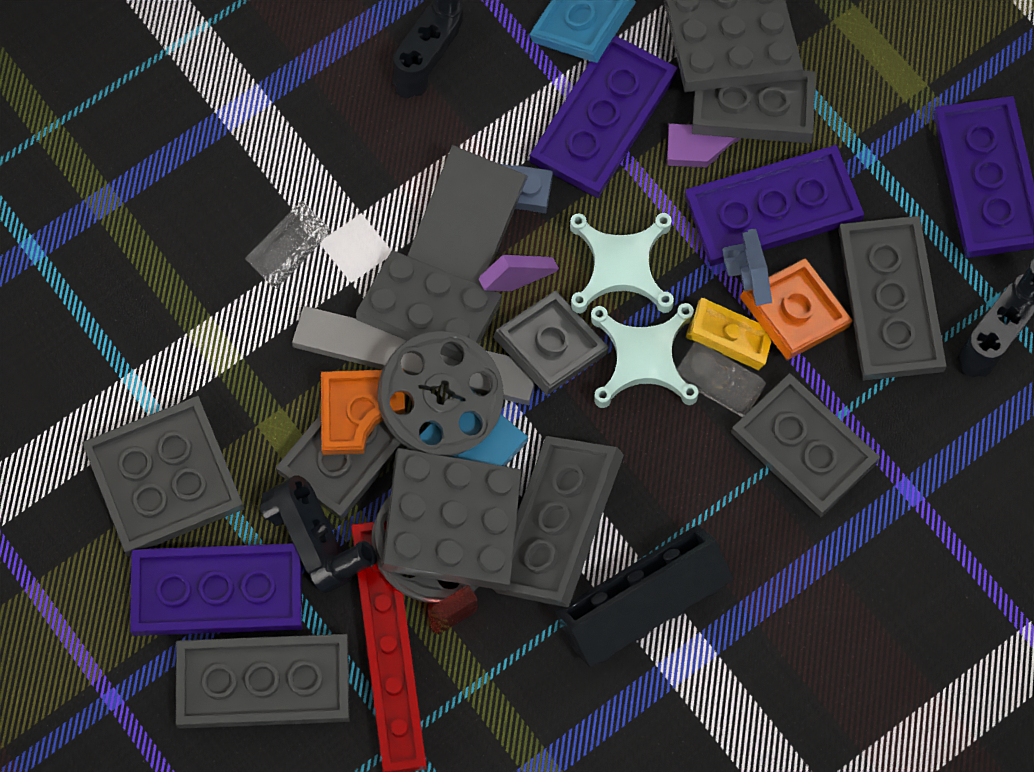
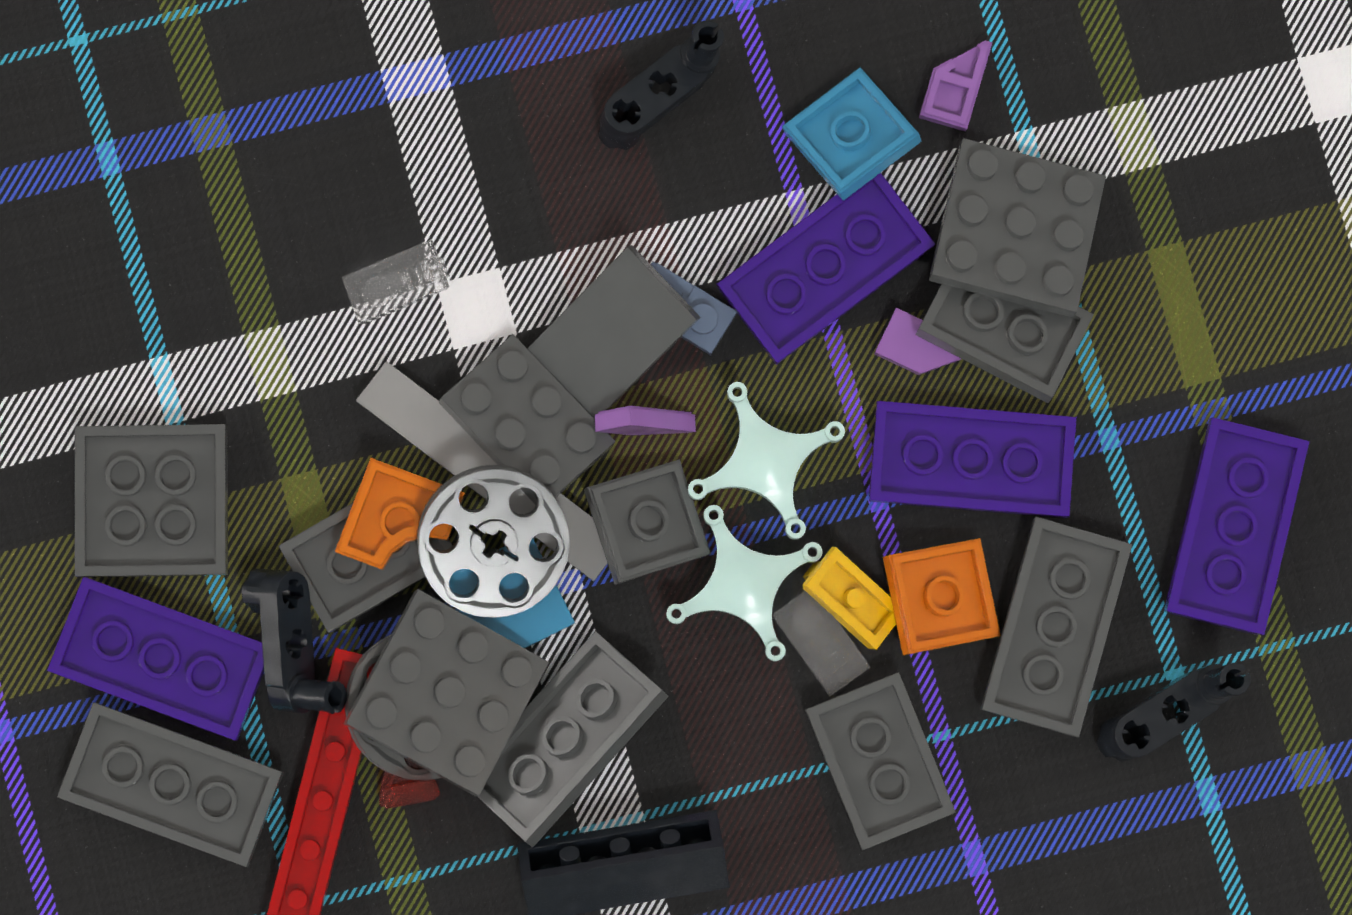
camera: 15 degrees right, 15 degrees up
sand blue plate [722,228,772,306] -> none

